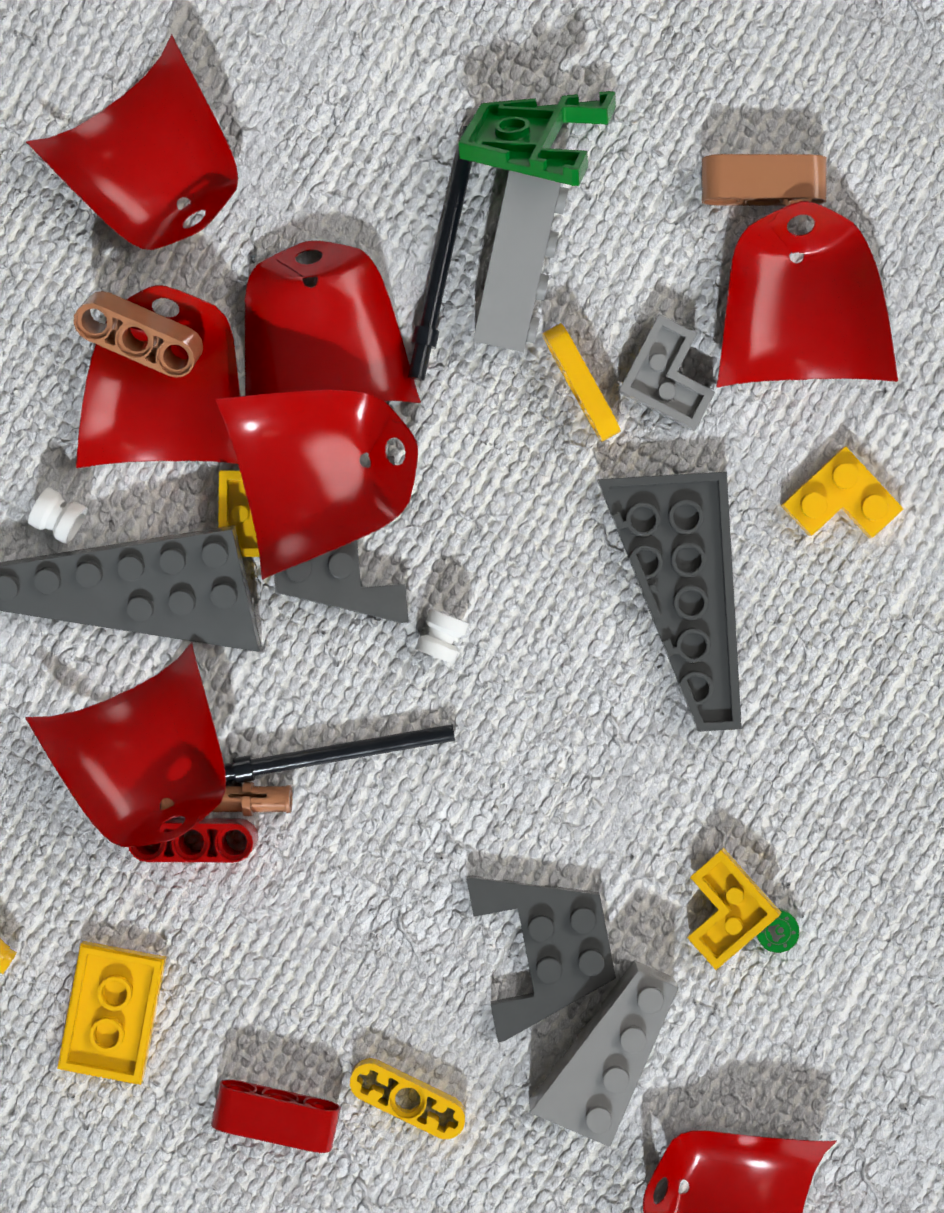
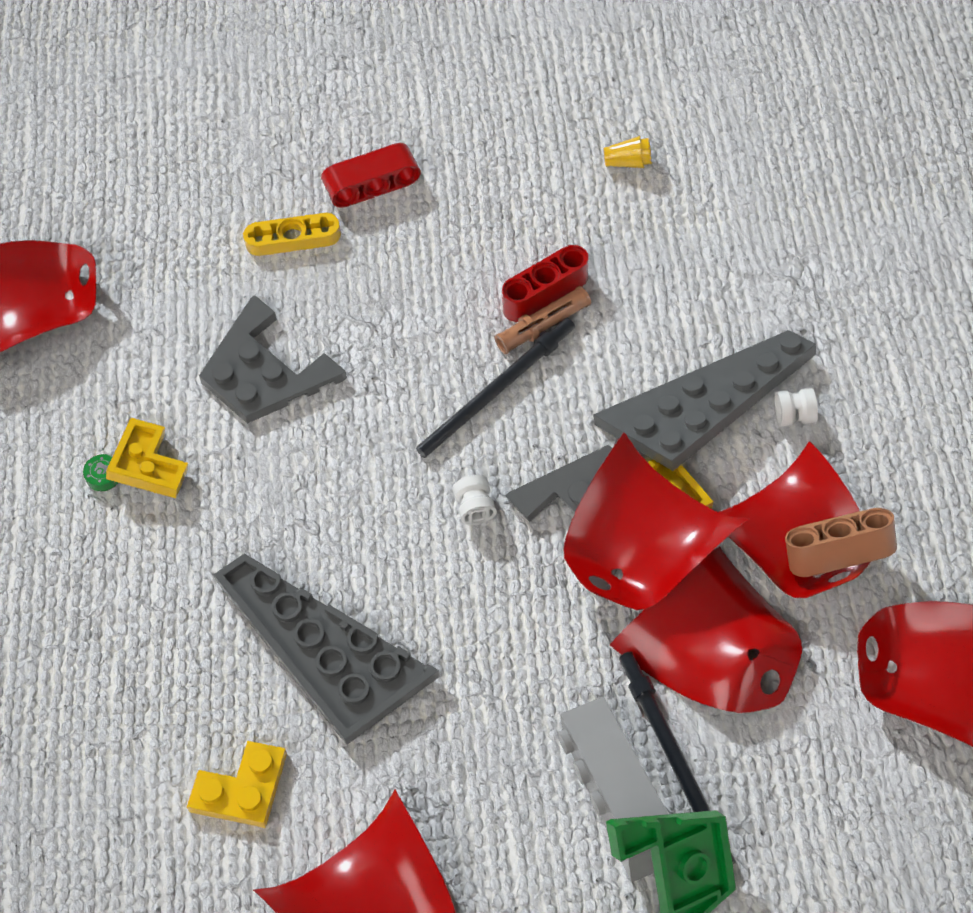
camera: 150 degrees right, 30 degrees down
red piece [25,642,226,847] -> none
yellow tile [57,941,167,1085] -> none
light grey wedge [529,960,679,1147] -> none
yellow beam [542,323,621,442] -> none
light grey plate [618,314,715,431] -> none

